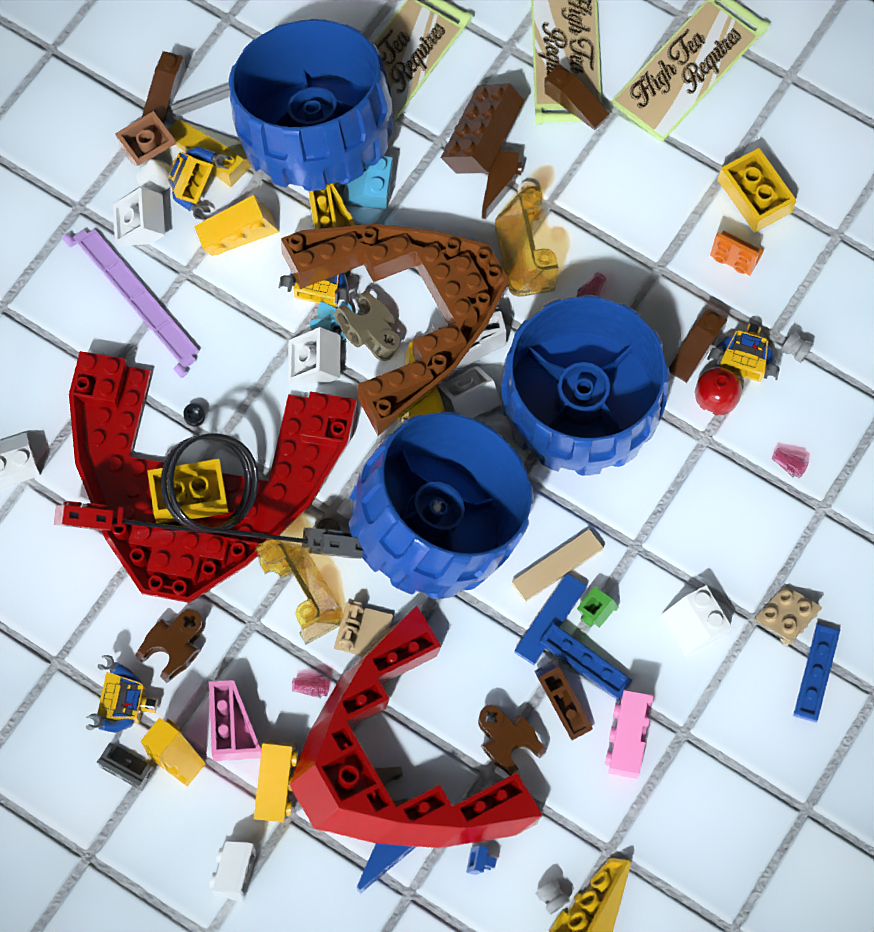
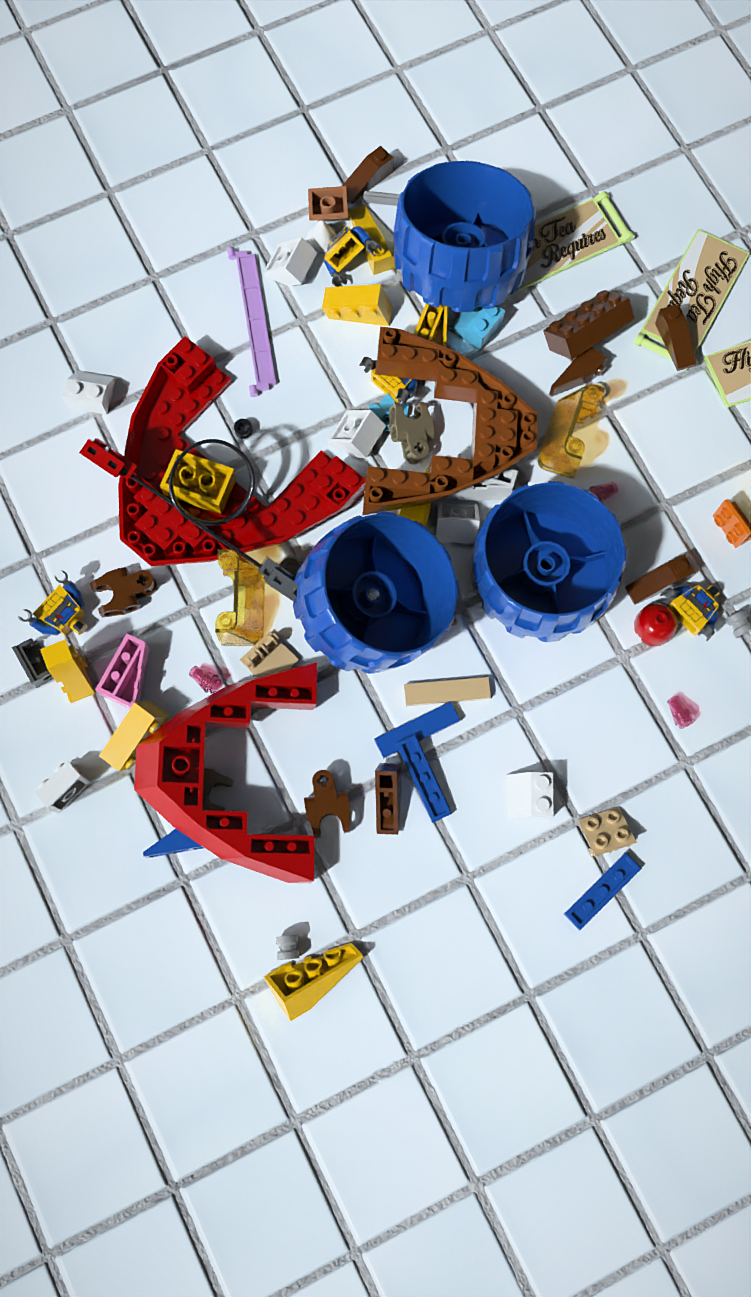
camera: 30 degrees right, 5 degrees up
blue tile [466,845,497,875] -> none
bright green brick [576,586,619,628] -> none
bright pink wedge [605,690,654,779] -> none

